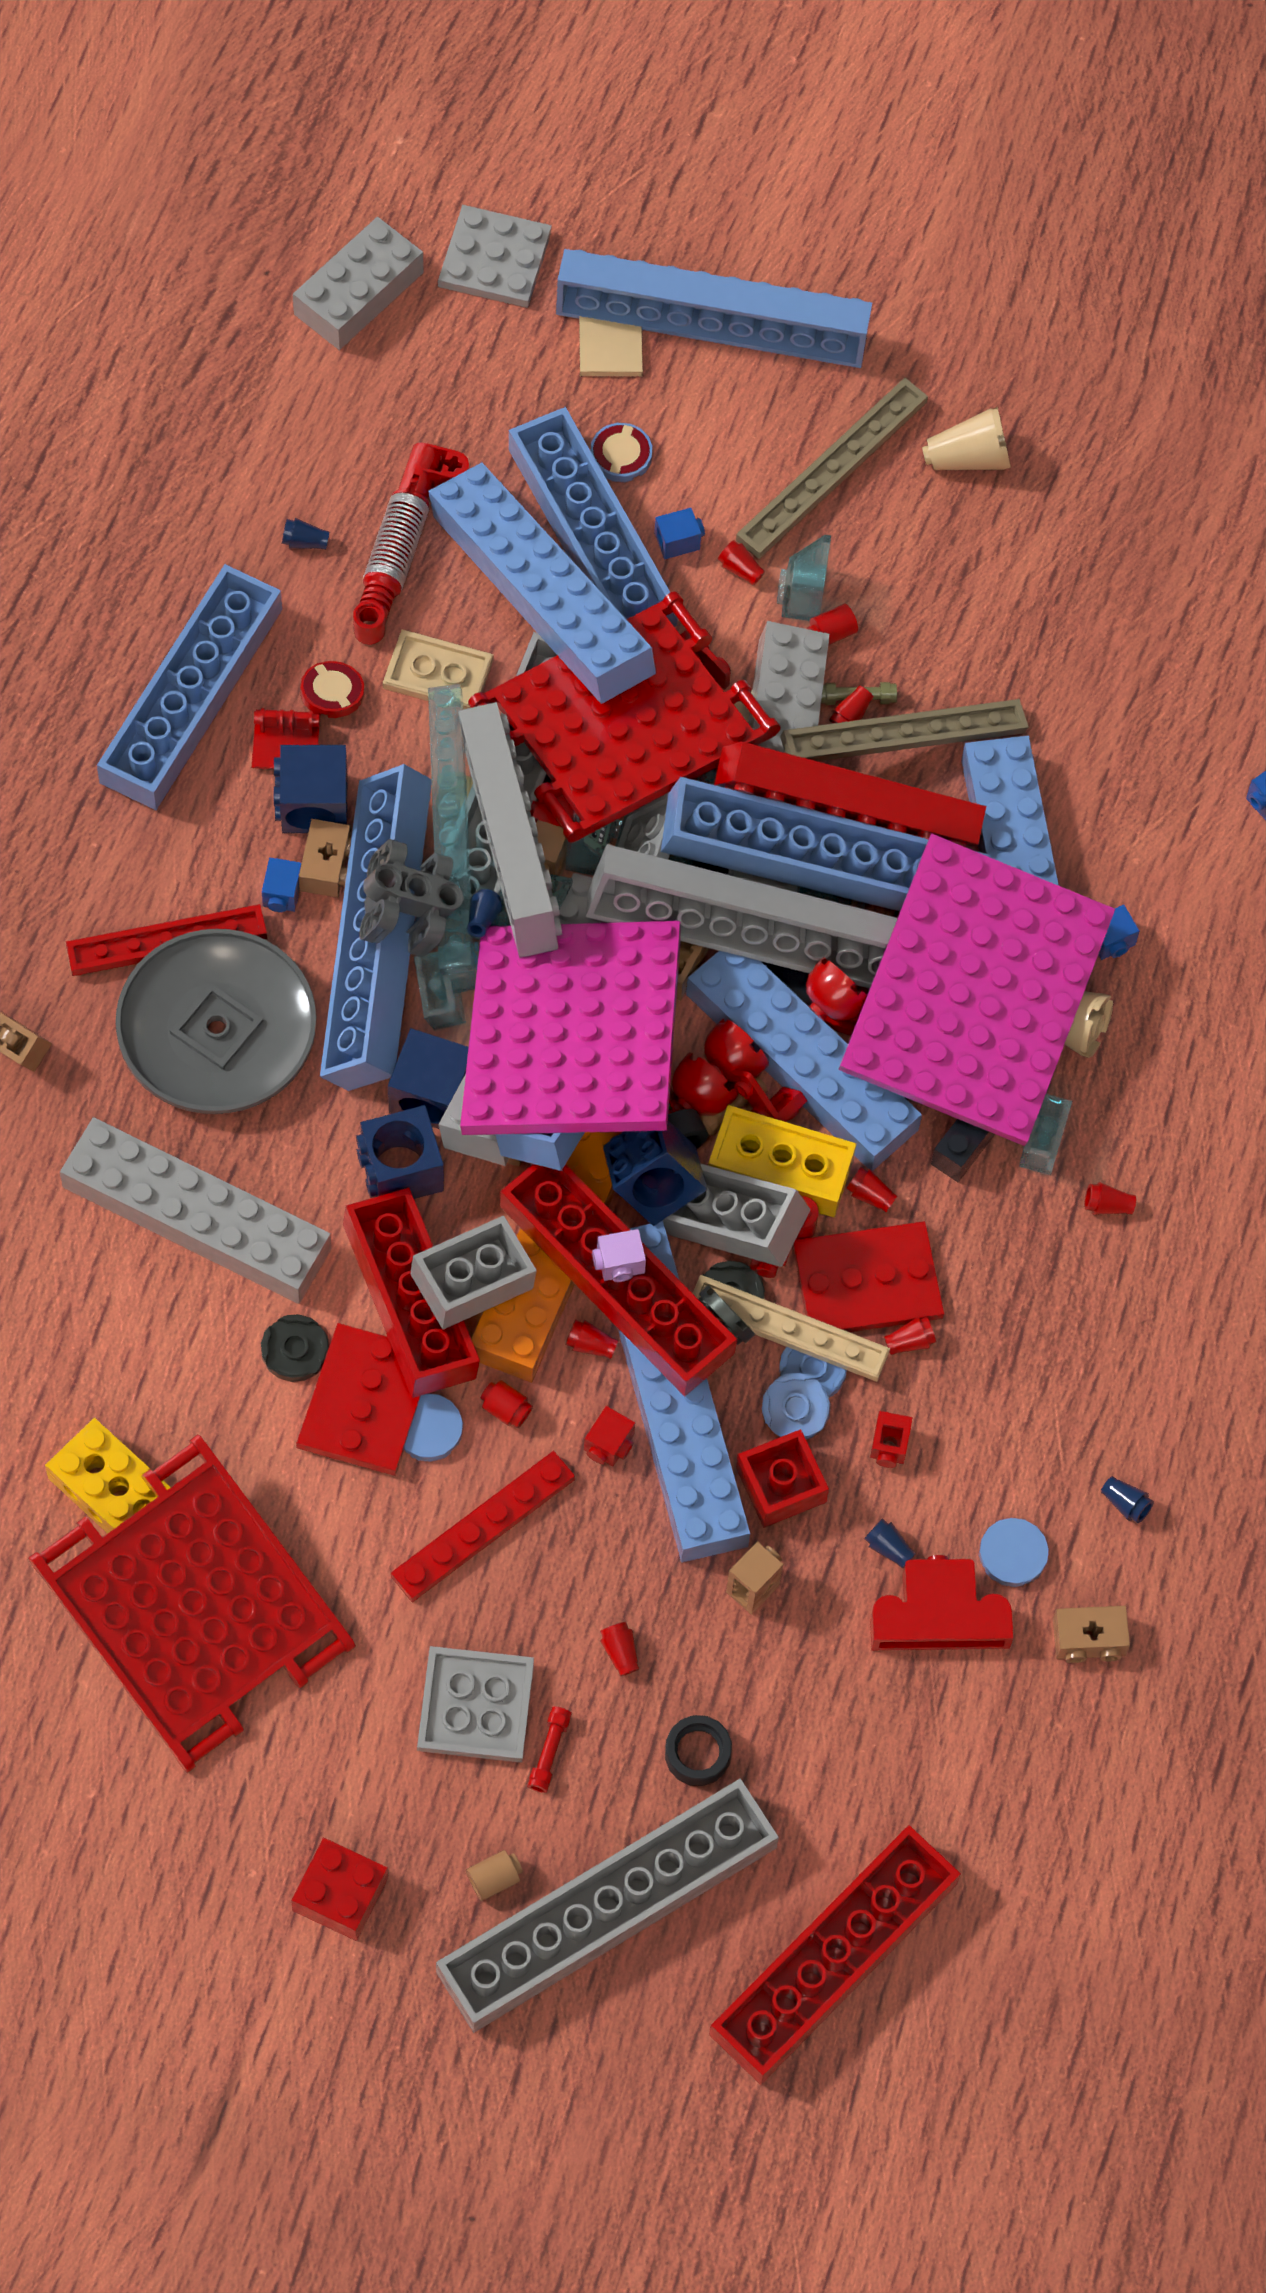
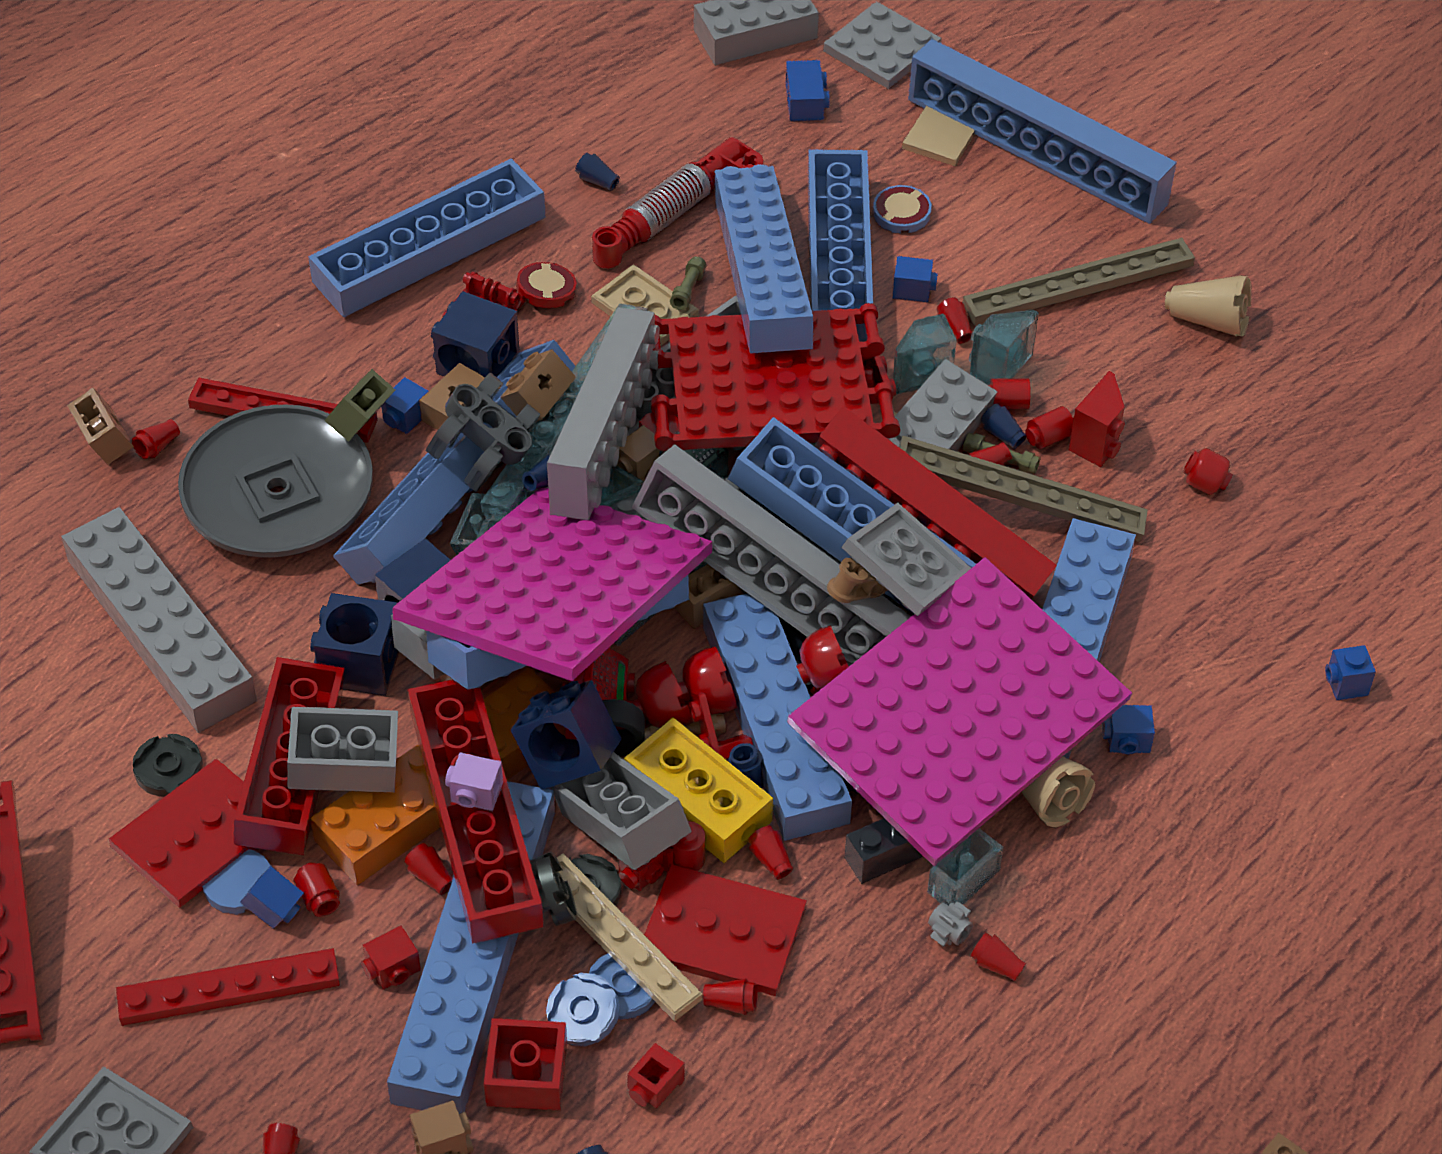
camera: 30 degrees right, 15 degrees down
none -> red cone [132,419,180,459]
none -> blue brick [240,866,304,928]
none -> olive brick [324,369,395,442]
none -> medium nougat brick [500,349,576,421]
none -> olive bar [670,257,707,310]
none -> dark blue cone [728,743,763,788]
none -> blue brick [785,60,830,121]
none -> medium nougat piece [827,558,888,603]
none -> light grey plate [841,503,971,616]
none -> clear light blue slope [893,314,957,395]
none -> light grey gear [928,901,973,947]
none -> dark blue cone [980,403,1027,449]
none -> red brick [1025,406,1074,449]
none -> red slope [1069,371,1125,468]
none -> red head [1183,448,1233,495]

